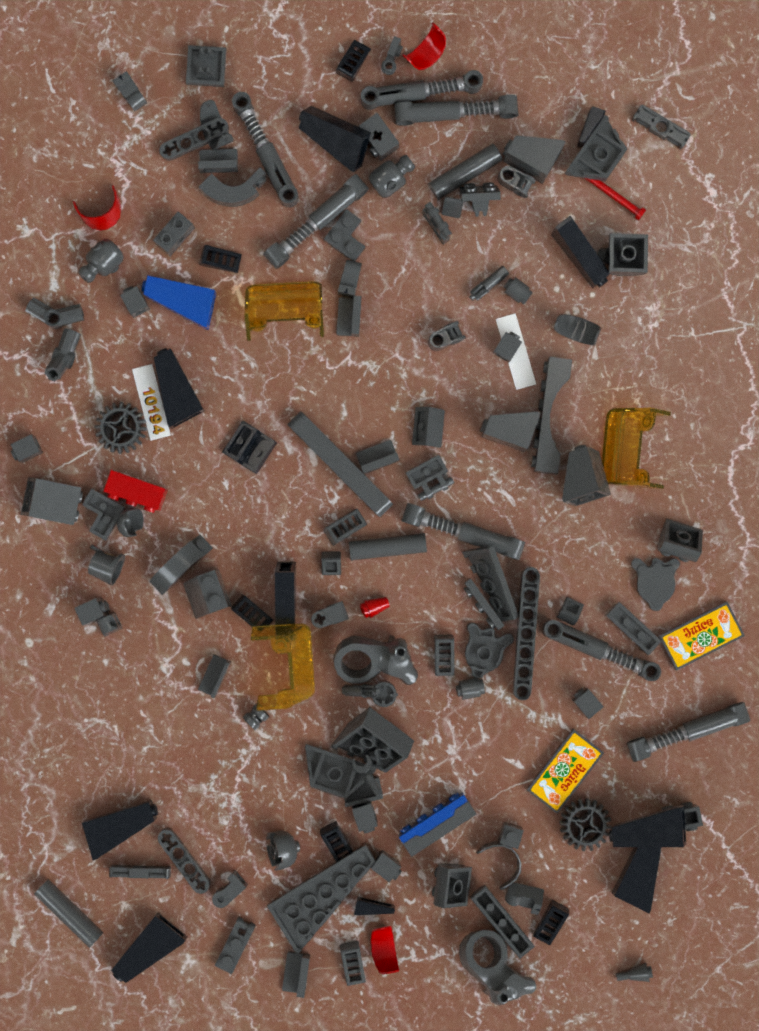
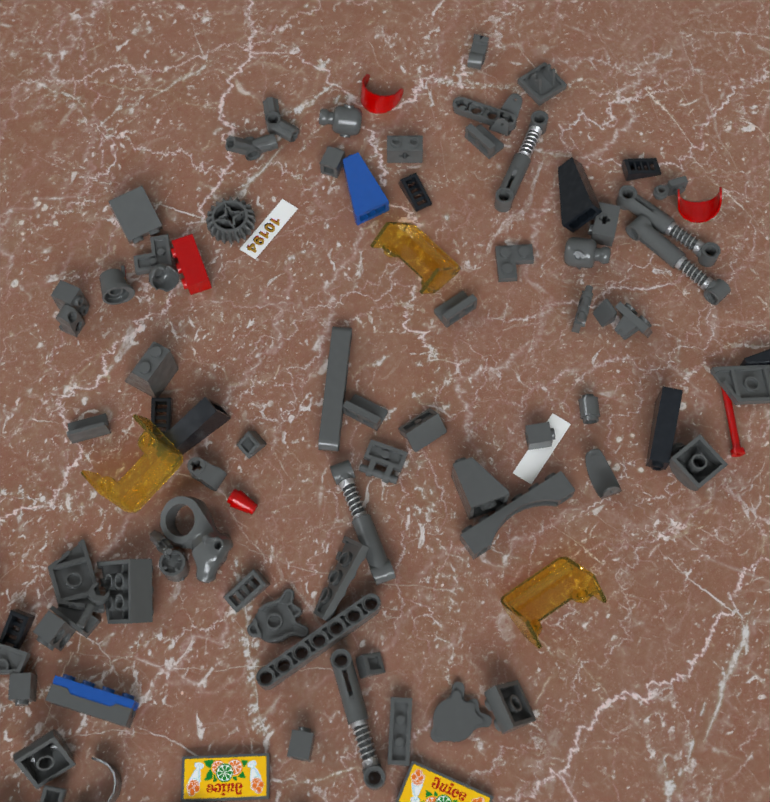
camera: 55 degrees right, 20 degrees down
dark grey brick [10,434,43,463] -> none
dark grey arch [149,535,213,595] -> none
black slope [154,348,205,429] -> none
dark grey arch [199,167,267,207] -> none
black slope [222,421,277,475] -> none
dark grey wheel [243,704,269,731] -> none
dark grey piece [263,174,369,269] -> none
dark grey slope [324,509,367,546] -> none
dark grey leg [338,260,362,298] -> none
dark grey brick [349,533,427,561] -> none
dark grey brick [428,143,502,200] -> none
dark grey piece [428,321,466,351] -> none
dark grey brick [456,678,485,700] -> none
dark grey plate [463,579,505,630] -> none
dark grey piece [469,266,509,301] -> none
dark grey piece [498,166,536,198] -> none
dark grey brick [498,822,524,849] -> none
dark grey slope [503,135,565,184] -> none
dark grey slope [562,445,611,506] -> none

